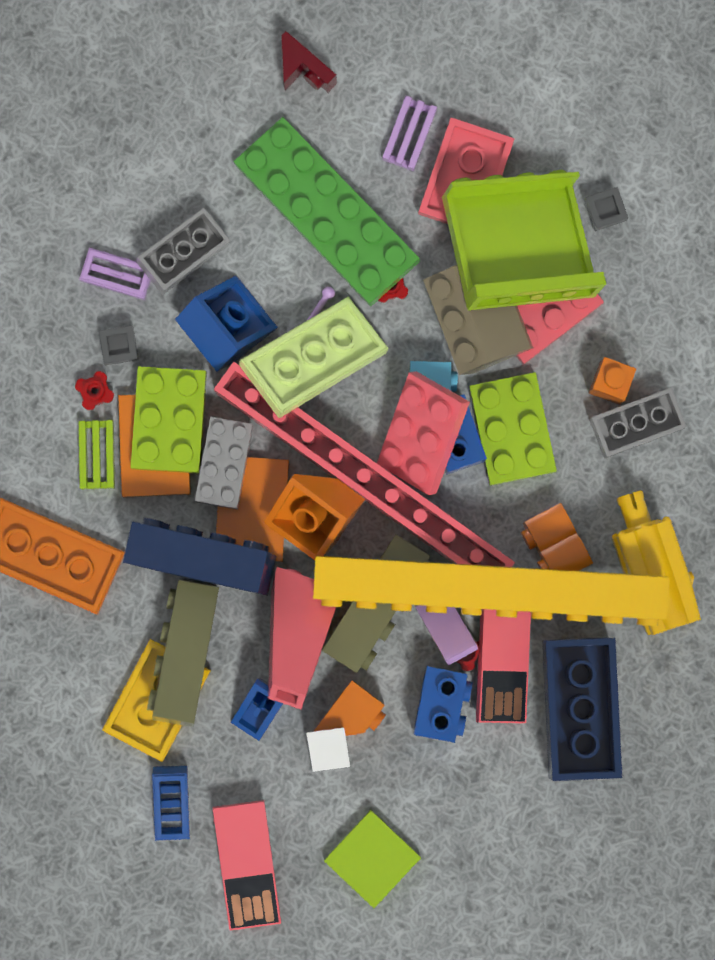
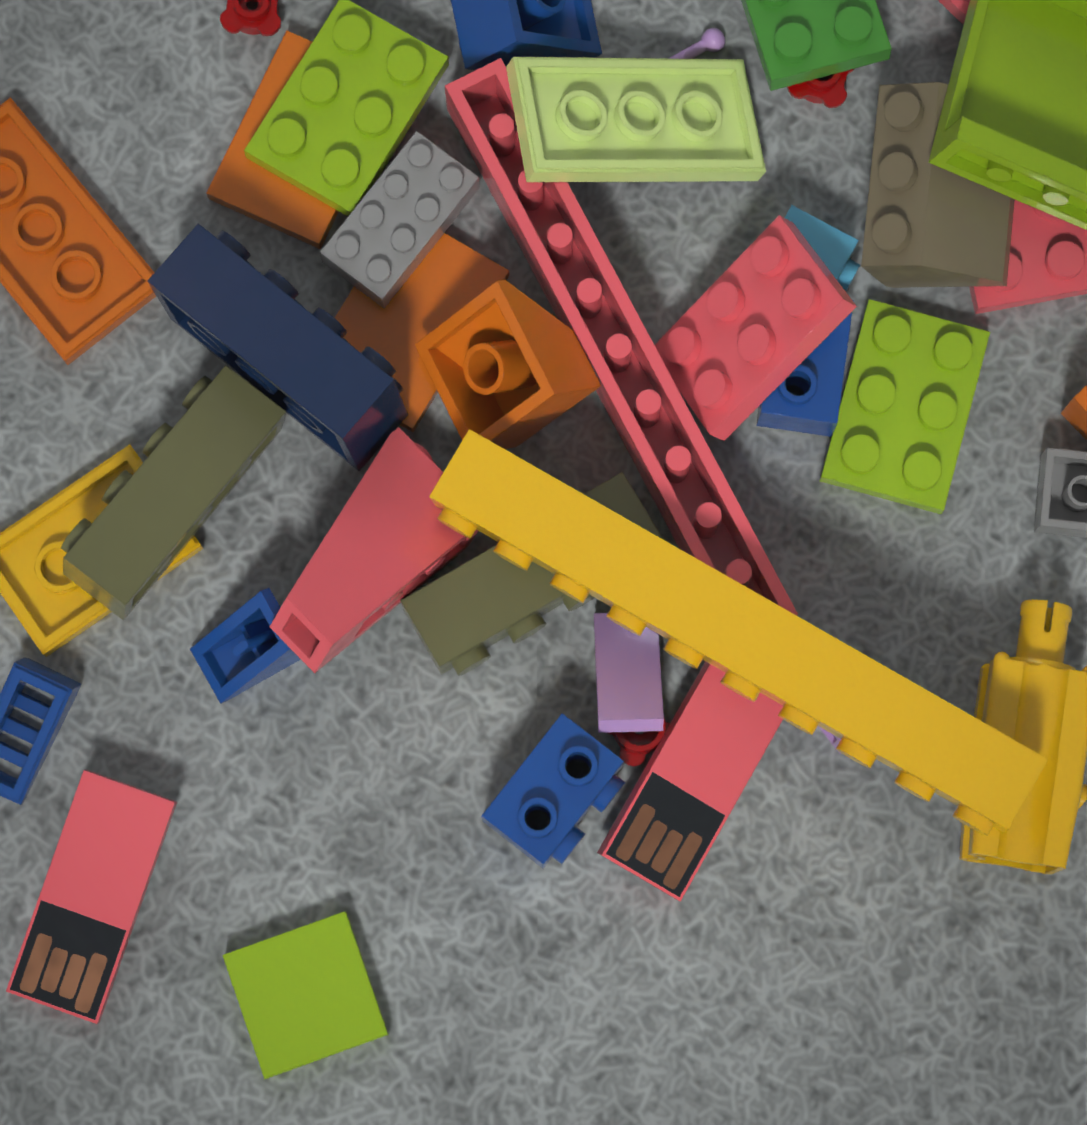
camera: 25 degrees right, 5 degrees down
lime tile [79,420,115,489] -> none
white sticker [306,728,350,772] -> none
orange slope [313,680,386,736] -> none
orange brick [521,503,593,571] -> none
dark blue brick [542,638,622,781] -> none

